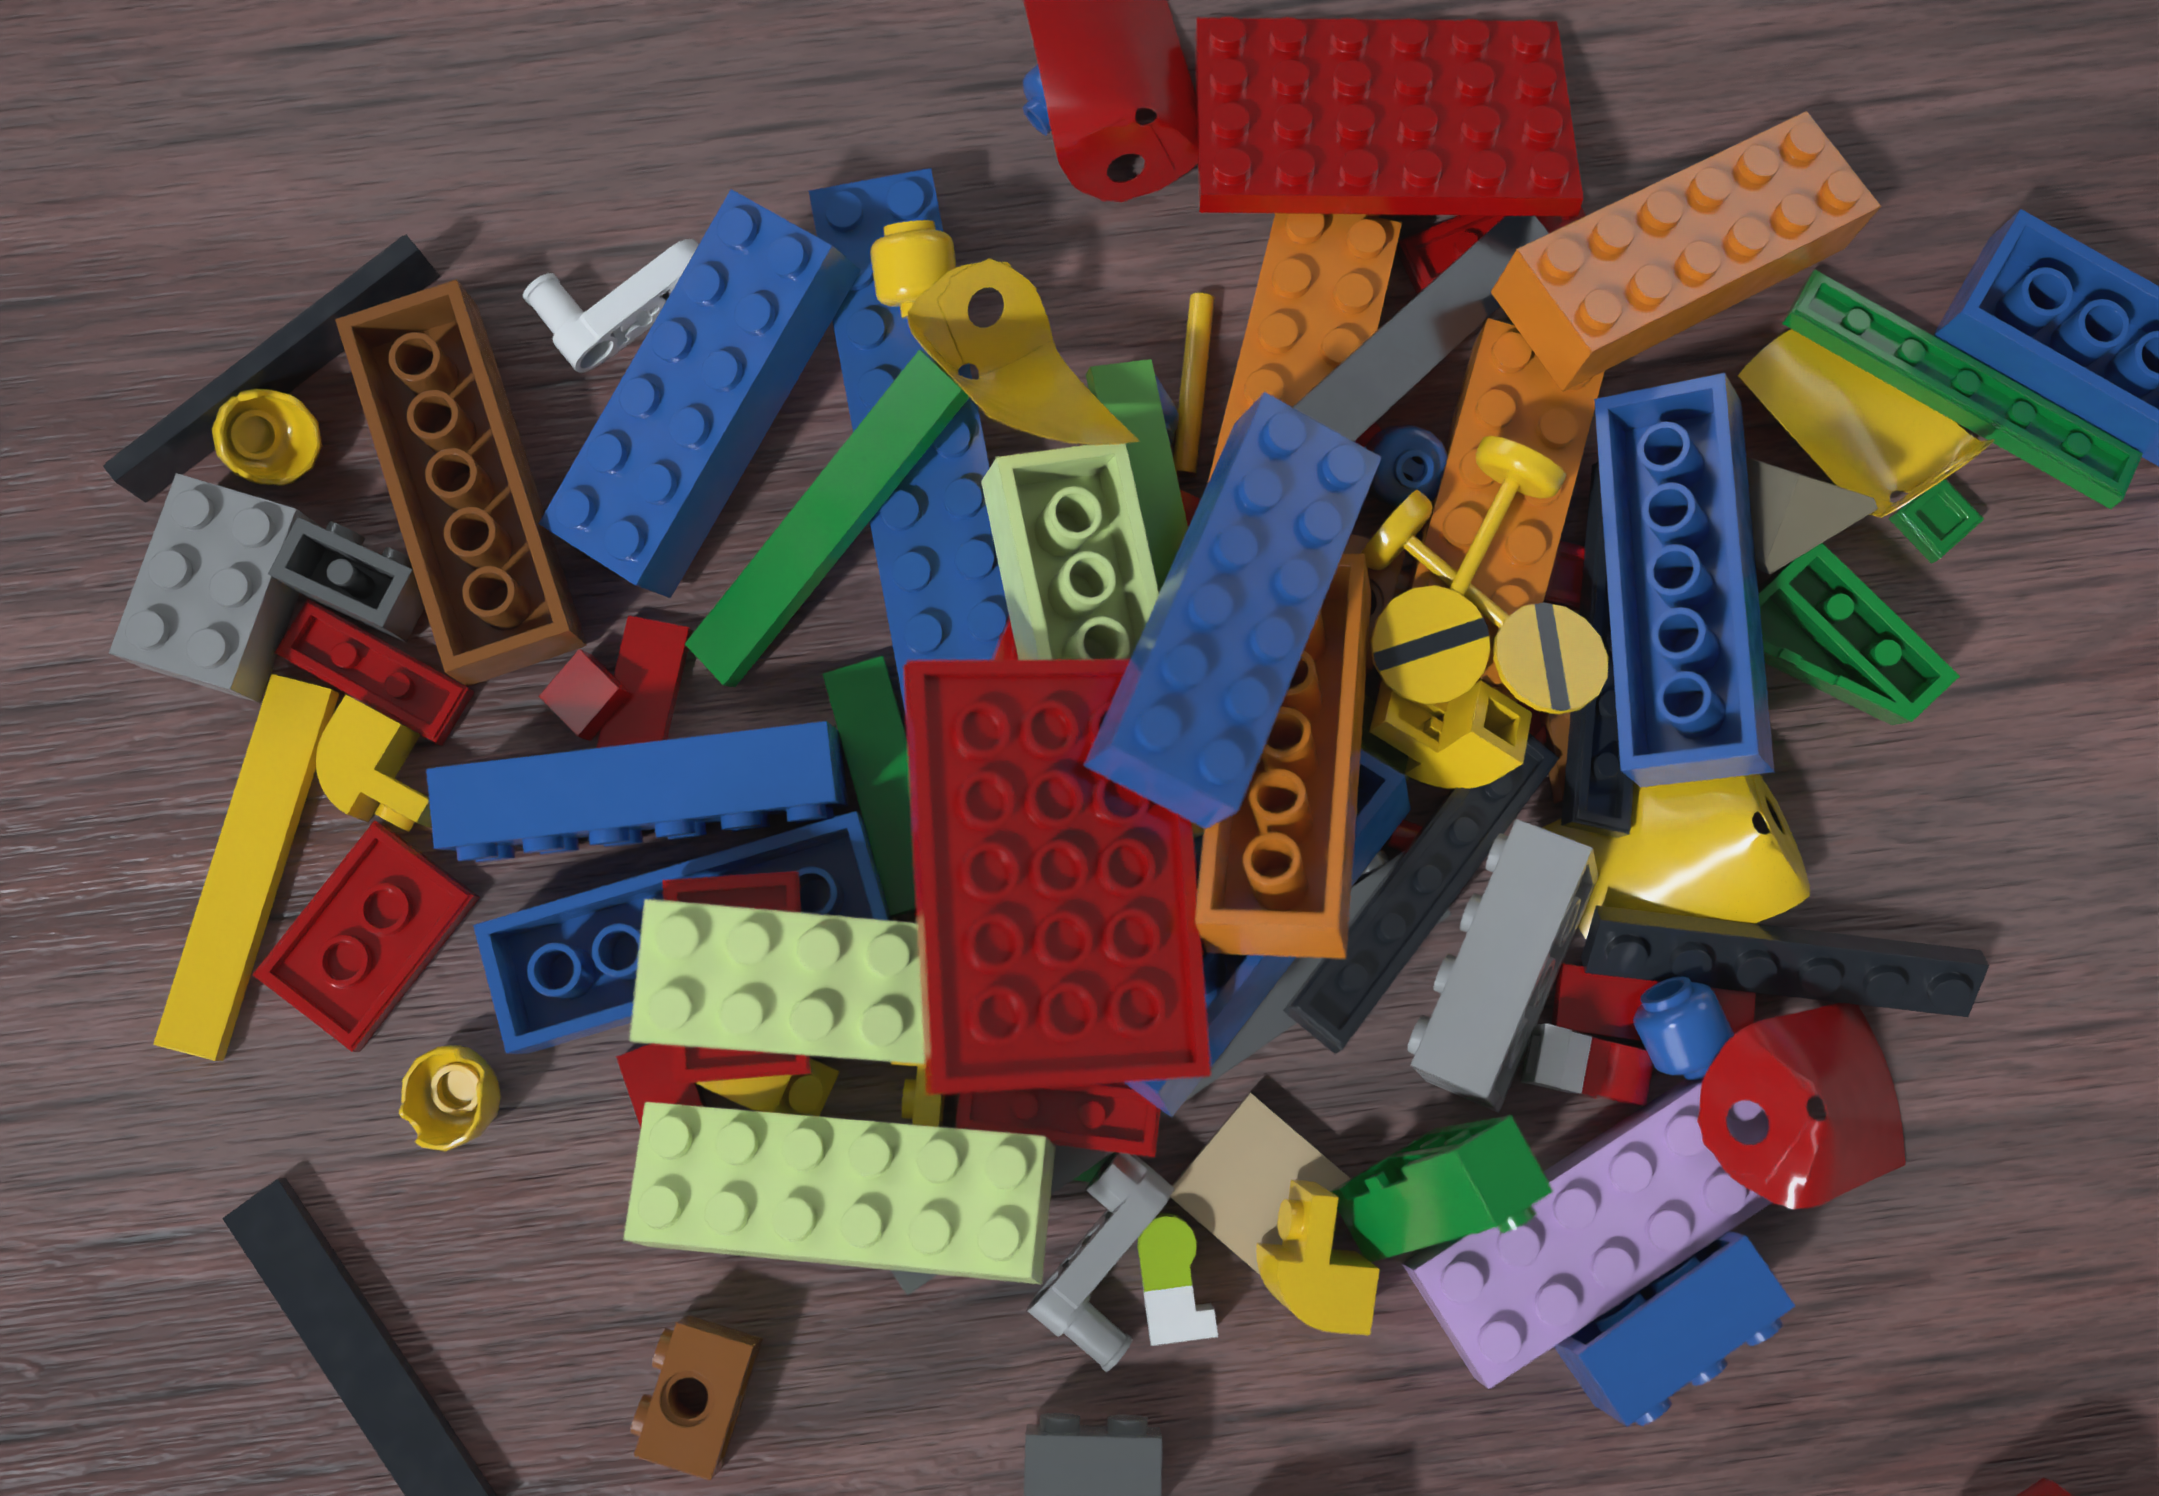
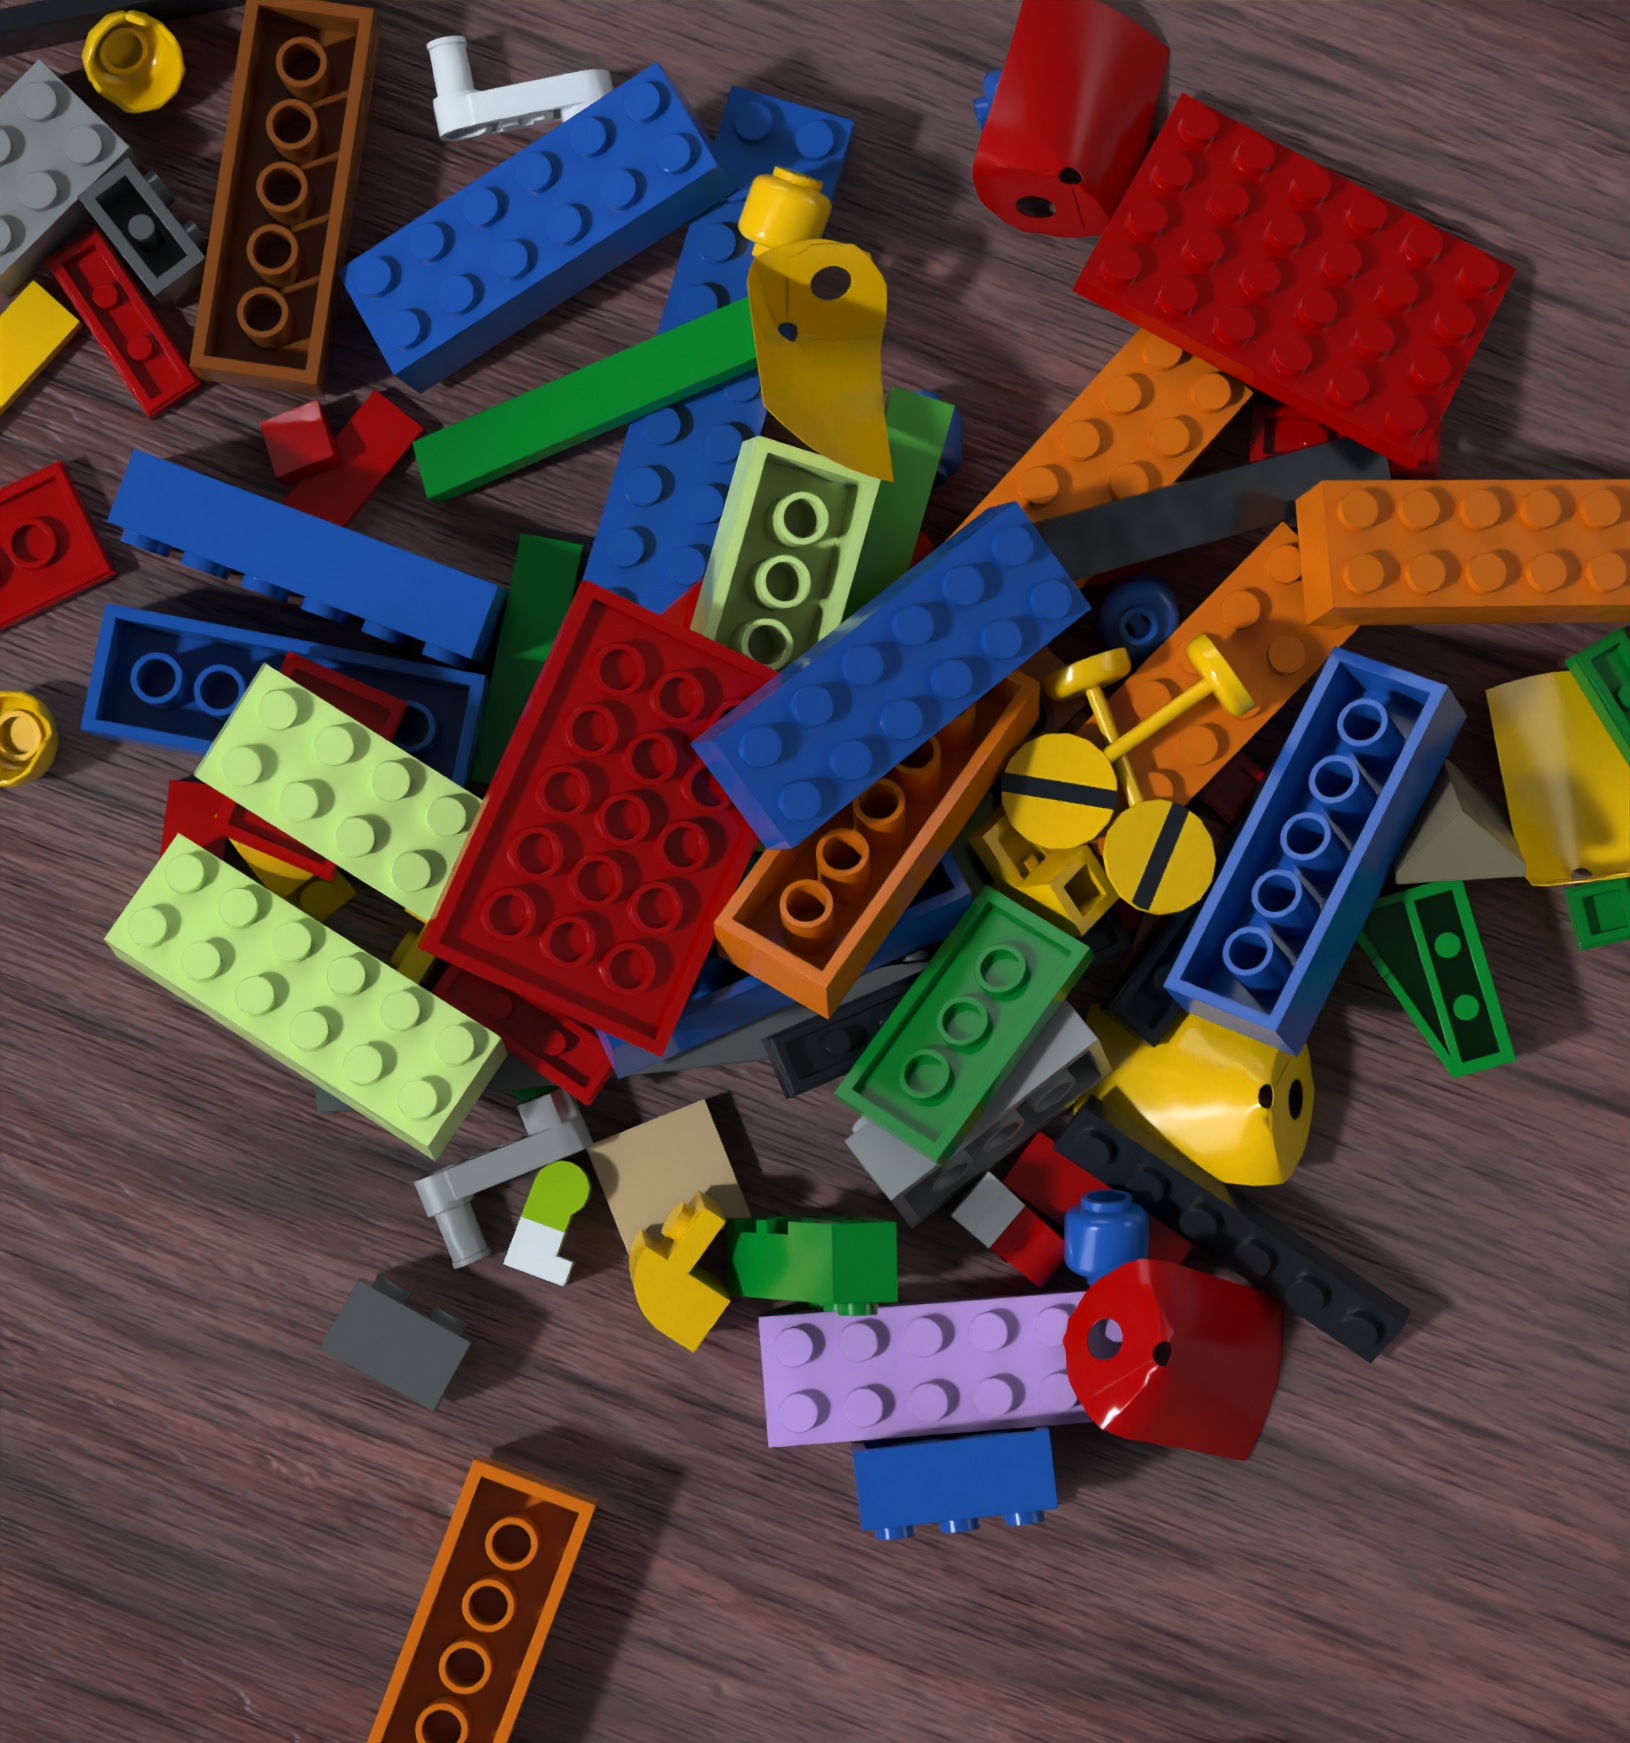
camera: 25 degrees right, 5 degrees up
yellow brick [316,694,432,832] -> none
dark orange brick [630,1315,763,1481] -> none
yellow bar [1173,293,1214,478] -> none
none -> green plate [834,885,1095,1168]

